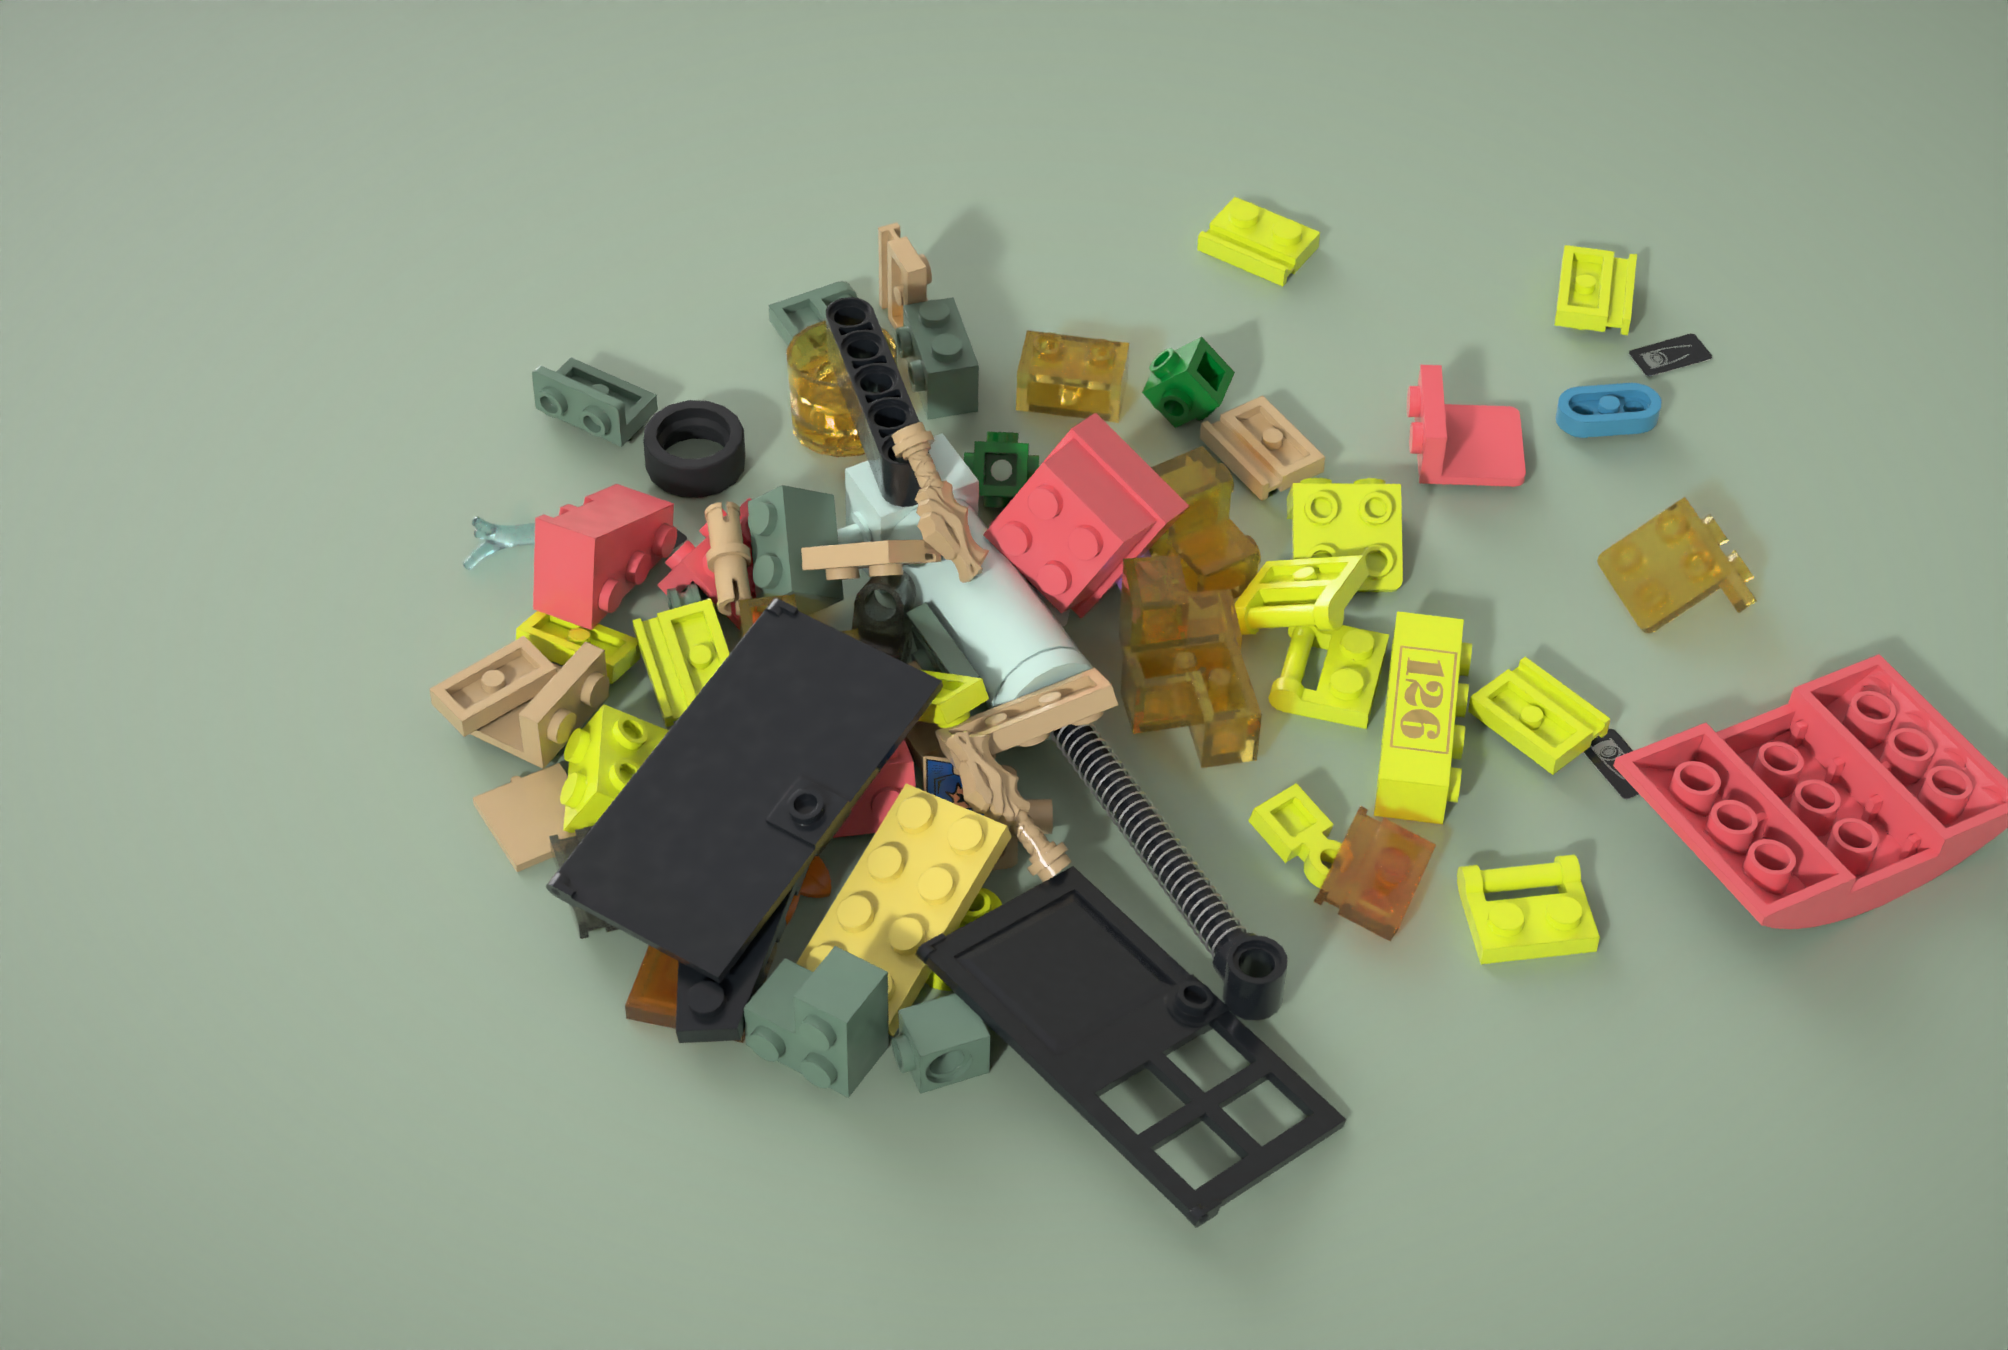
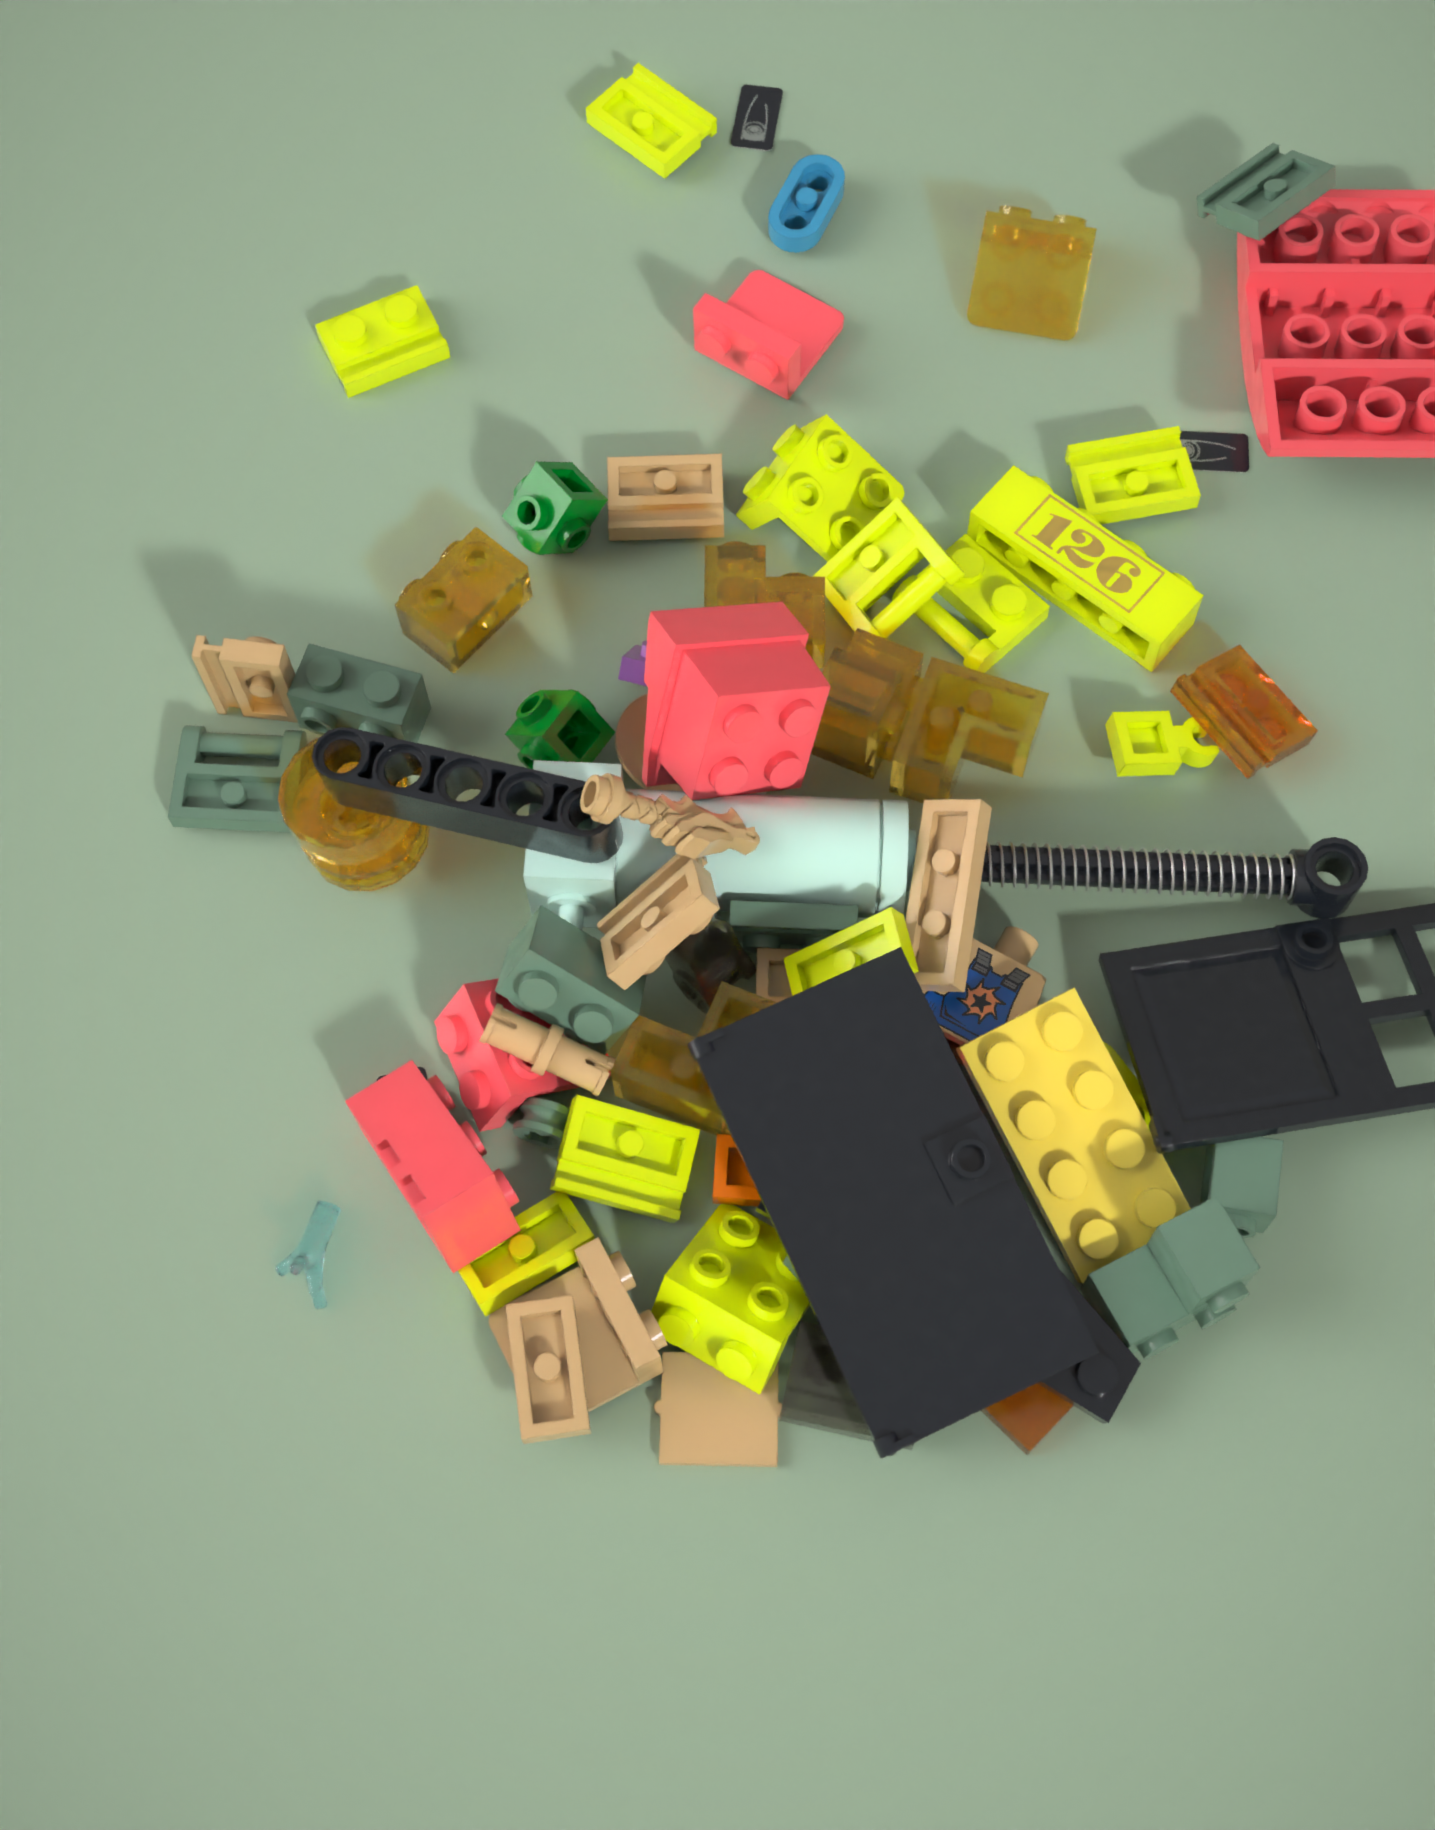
camera: 55 degrees left, 20 degrees up
sand green bracket [532,357,658,447] -> none
black tyre [643,400,745,498] -> none
tan piece [946,731,1072,882] -> none
neon yellow plate [1457,854,1600,965] -> none
none -> sand green plate [1196,143,1336,241]

